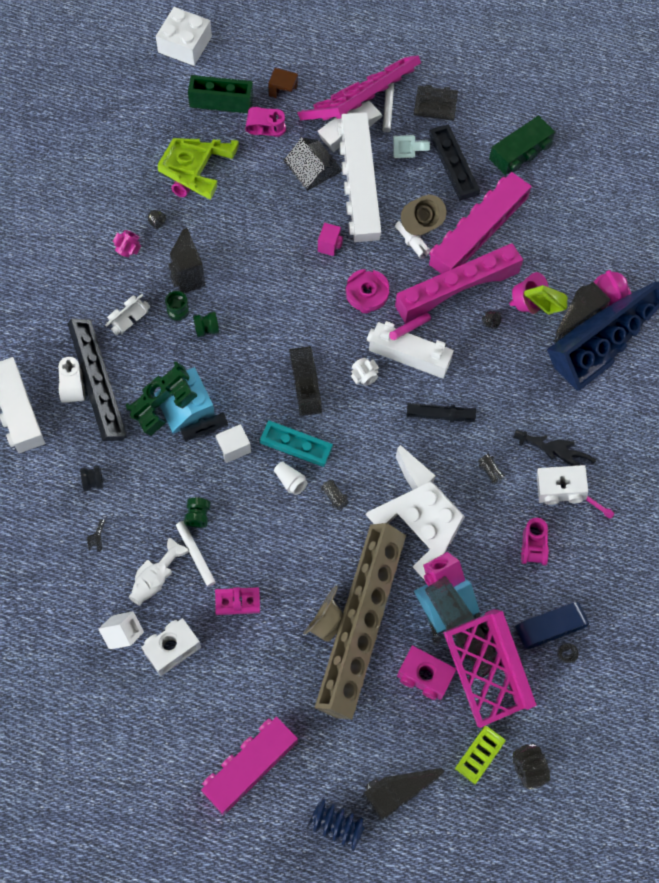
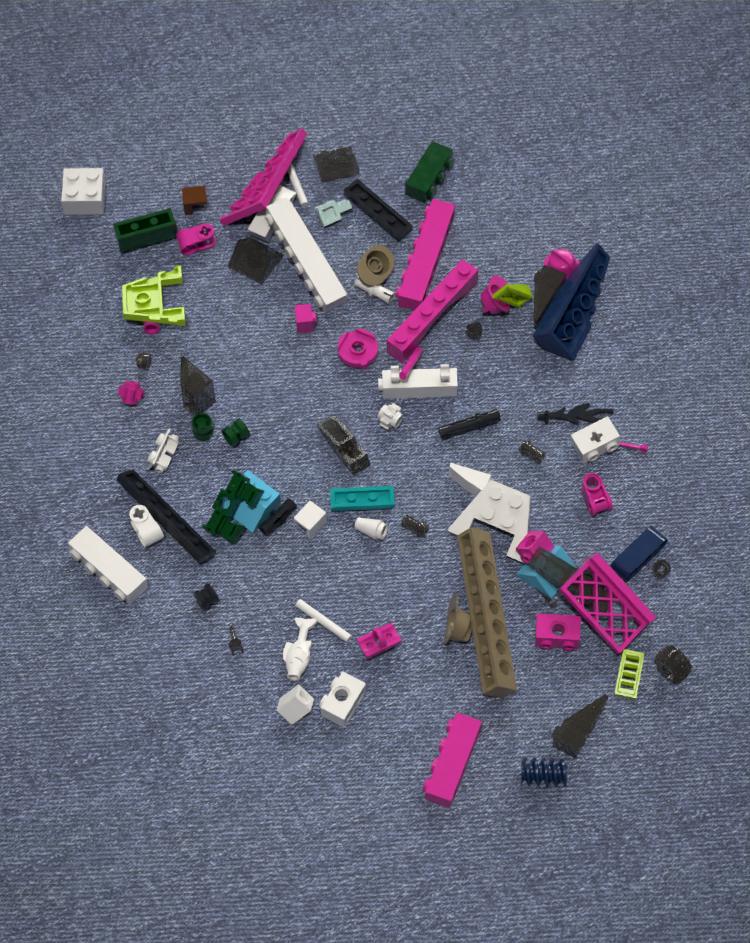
camera: 20 degrees left, 5 degrees down
dark green wheel [184,497,211,528] -> none

